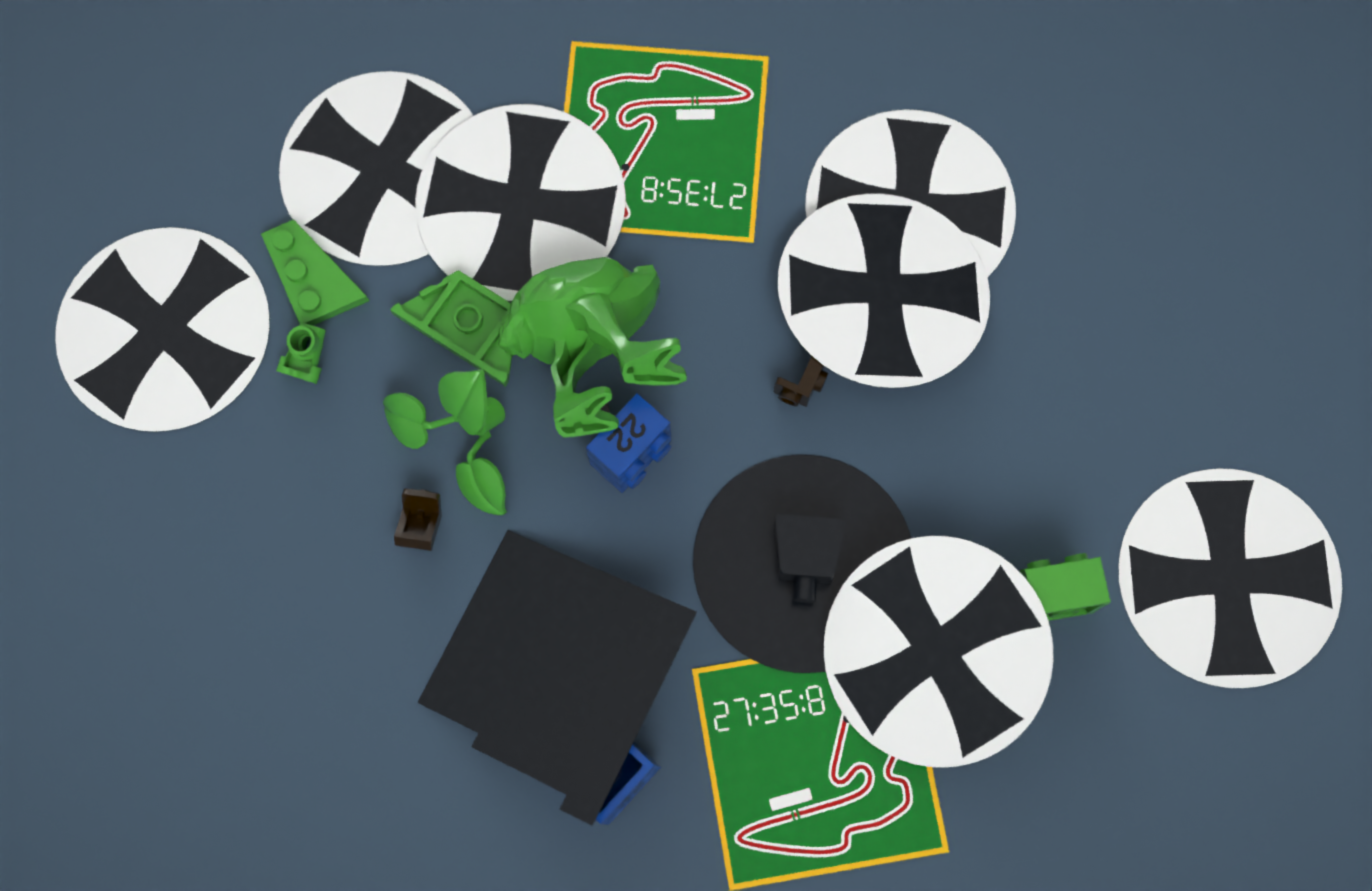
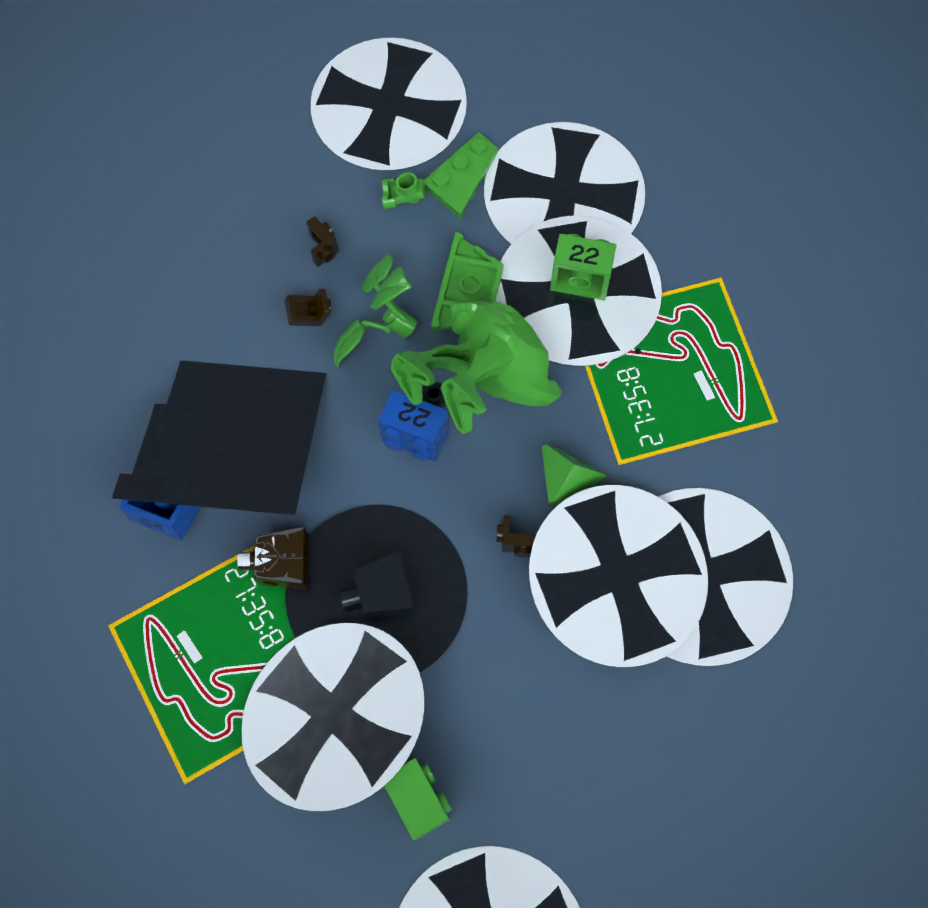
camera: 70 degrees right, 5 degrees down
none -> dark brown torso [237,527,309,591]
none -> dark brown bracket [306,216,339,267]
none -> bright green slope [542,444,608,505]
none -> bright green brick [550,234,617,301]

